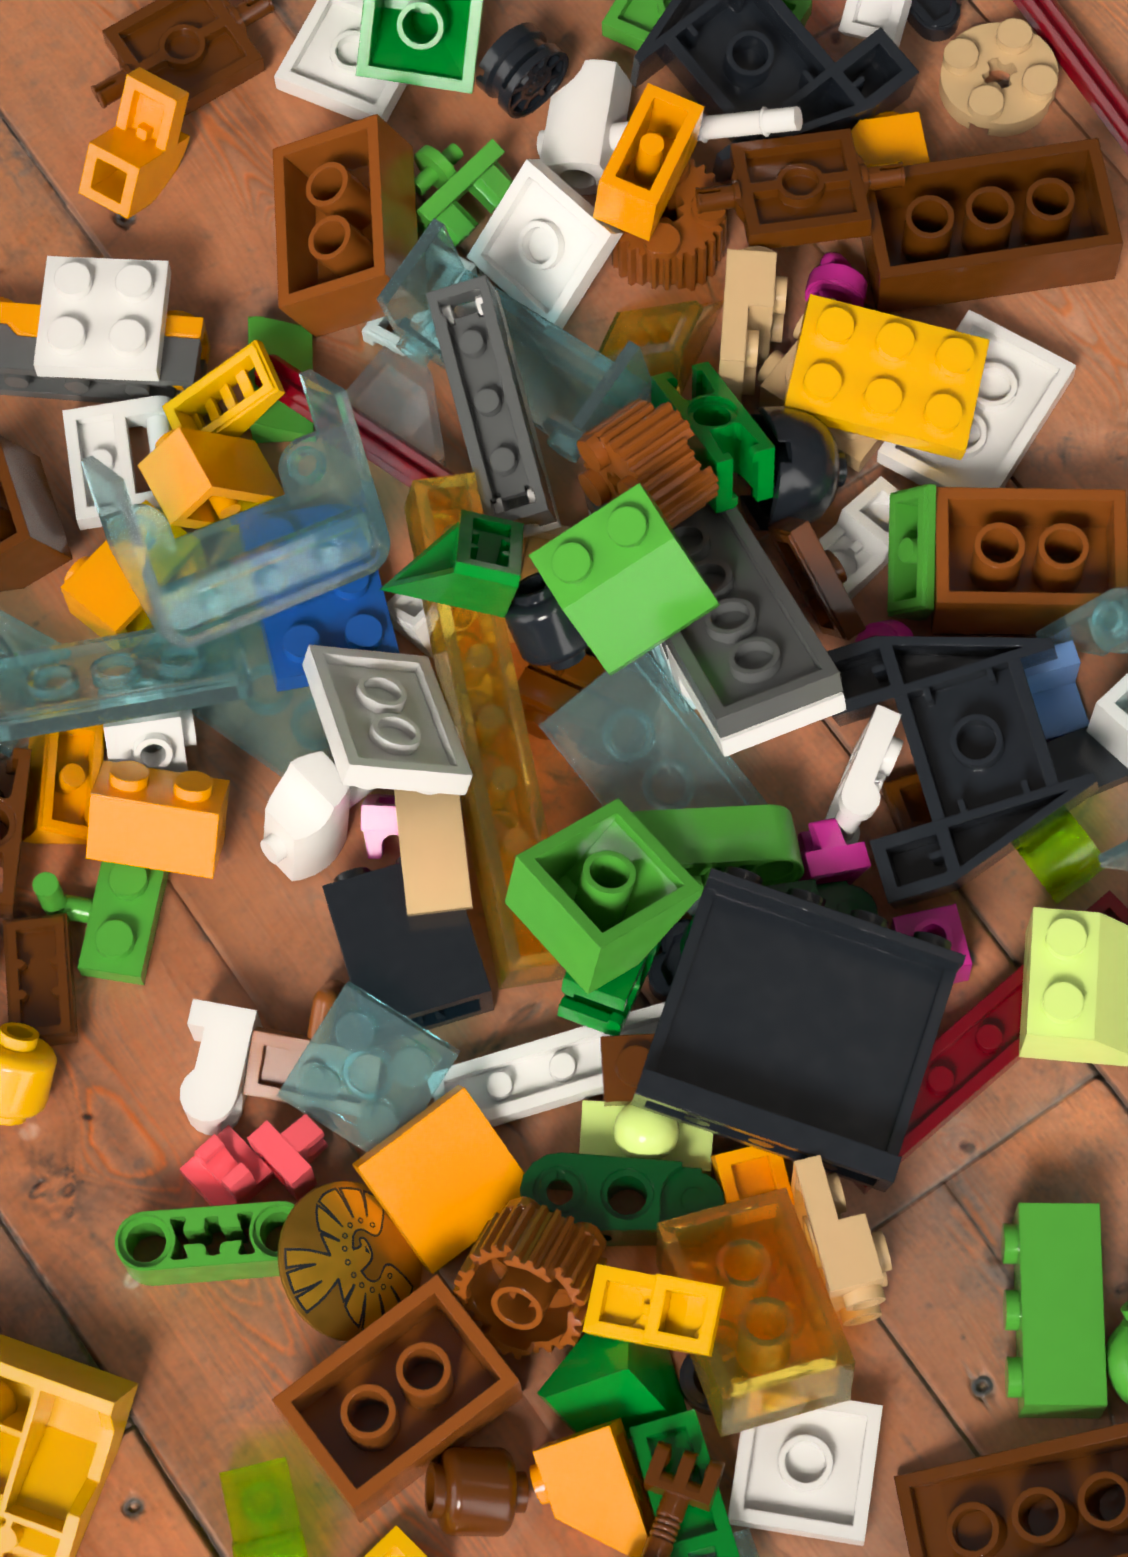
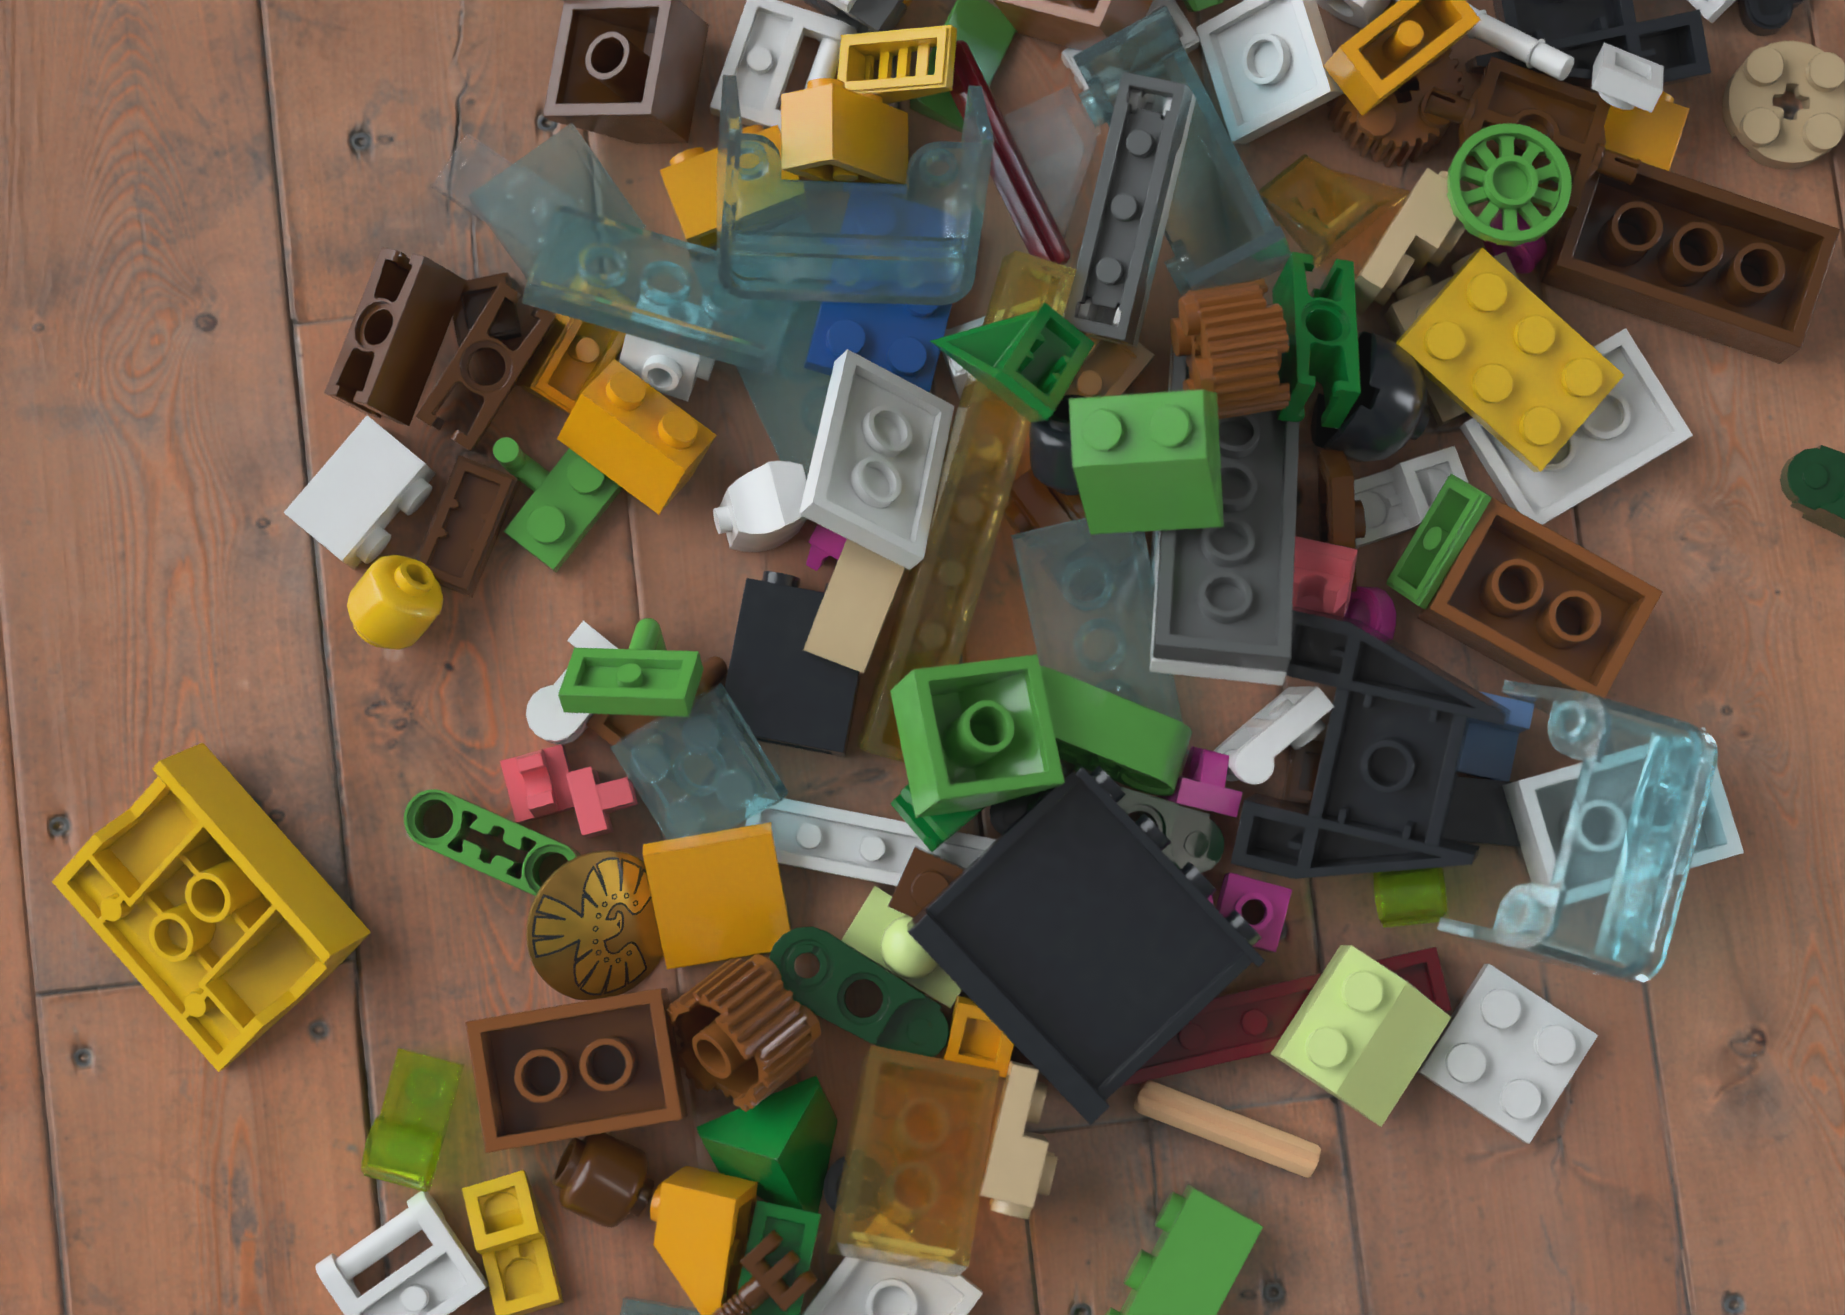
camera: 25 degrees right, 15 degrees up
yellow slope [582,1264,726,1357] -> none
none -> bright green plate [558,618,704,717]
none -> light nougat axle [1134,1080,1321,1177]
none -> coral tile [1293,536,1358,617]
none -> bright green wheel [1447,123,1572,247]
none -> white plate [1591,43,1664,113]

